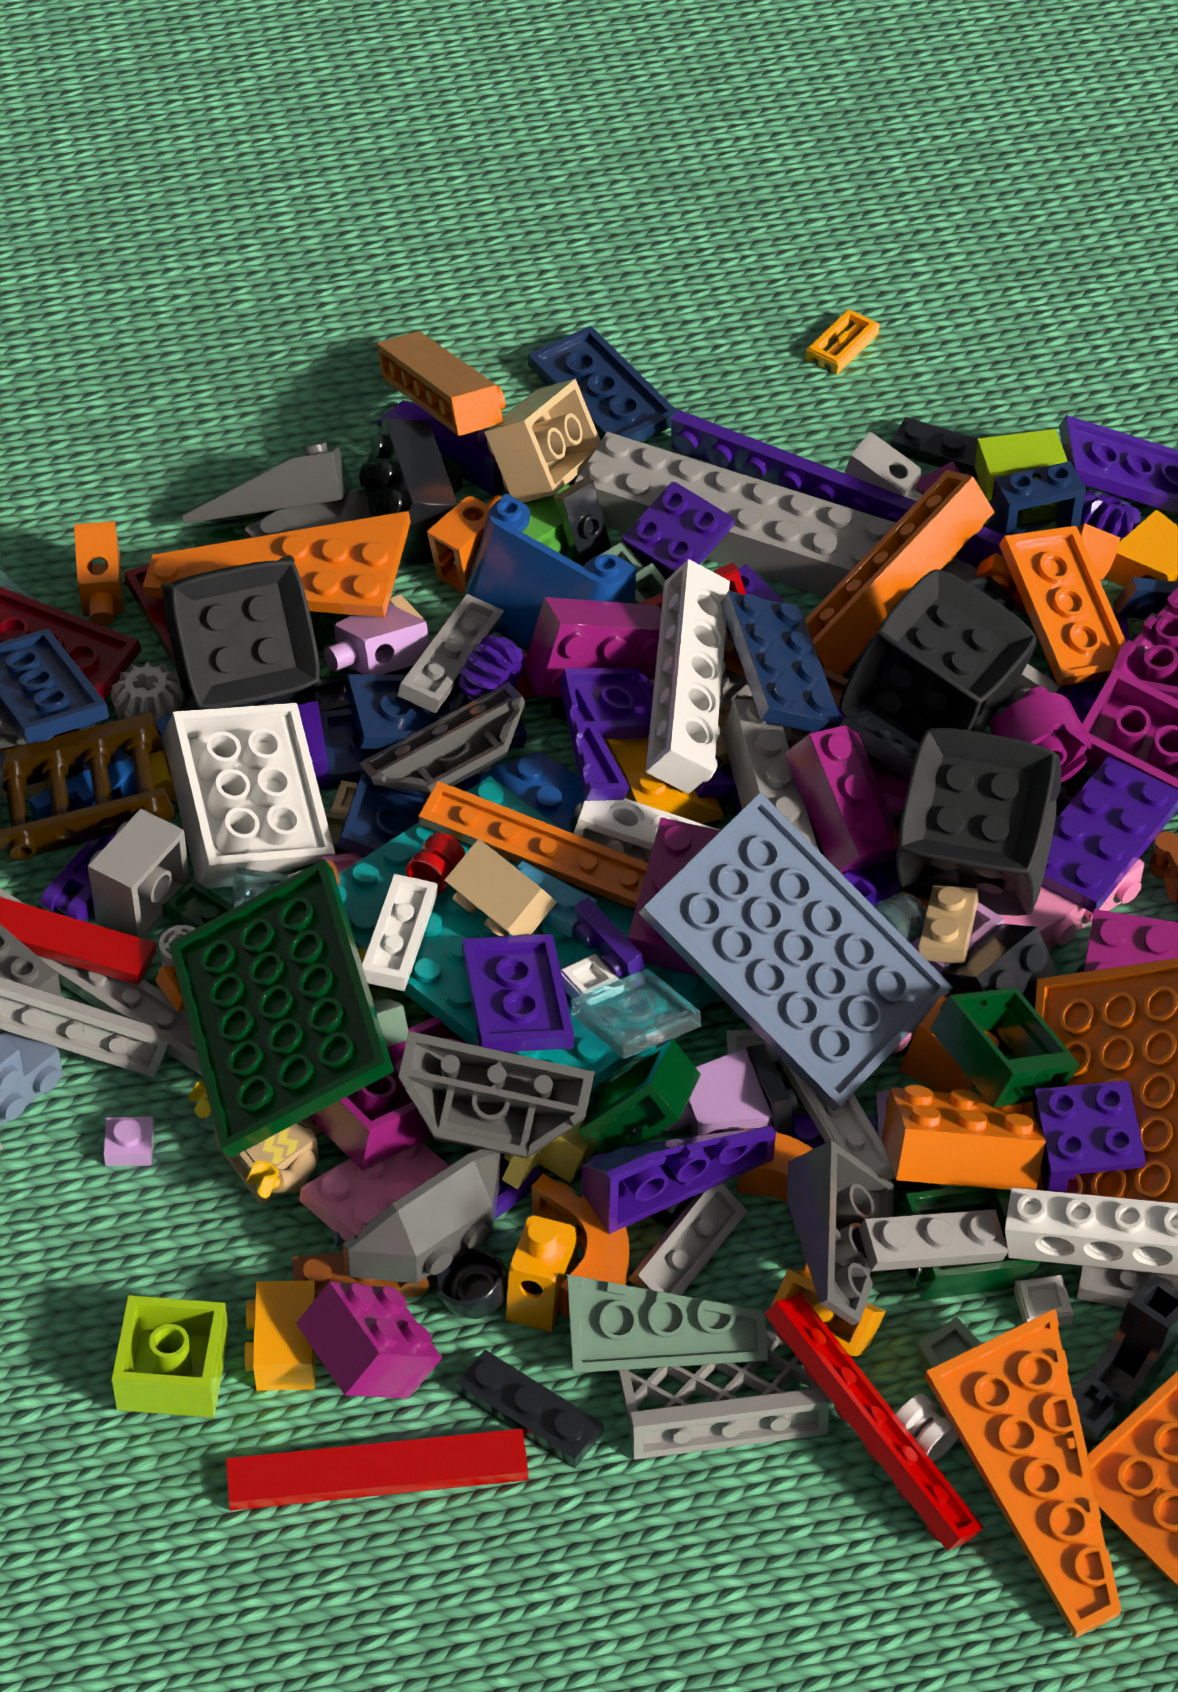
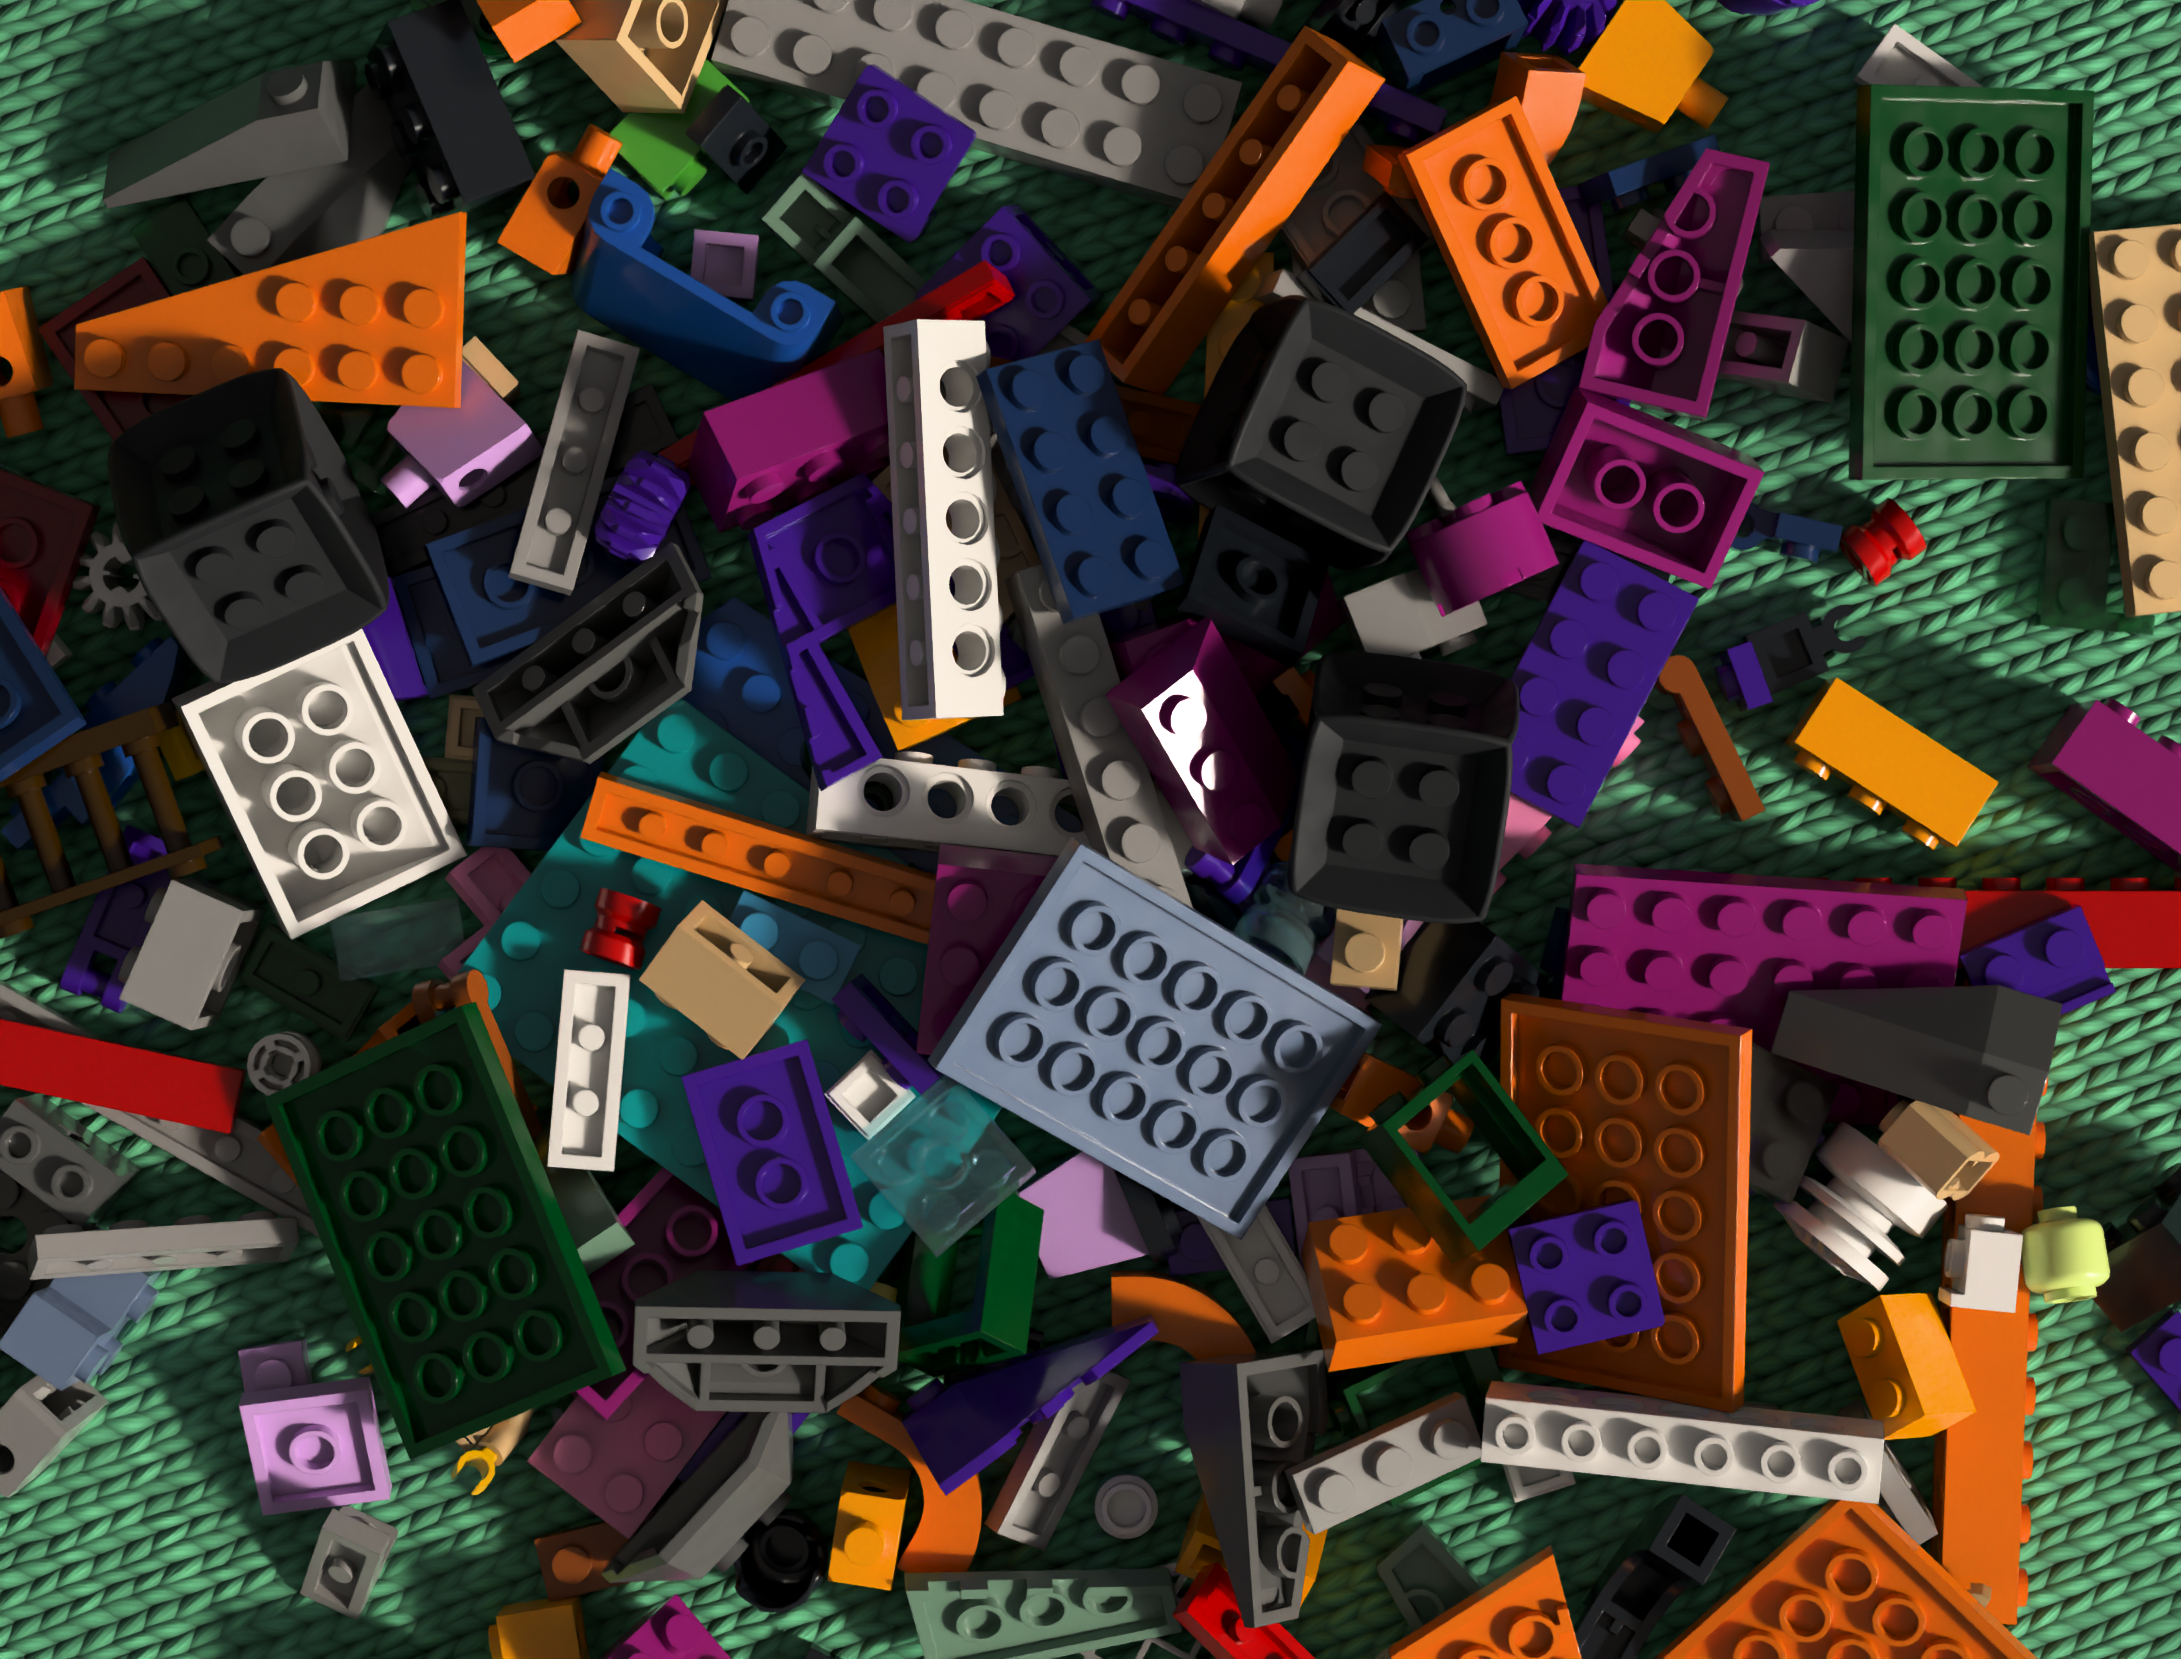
camera: 10 degrees left, 40 degrees up
none -> lavender plate [239,1376,392,1516]
none -> light grey slope [300,1505,398,1621]
none -> white plate [1095,1474,1158,1539]

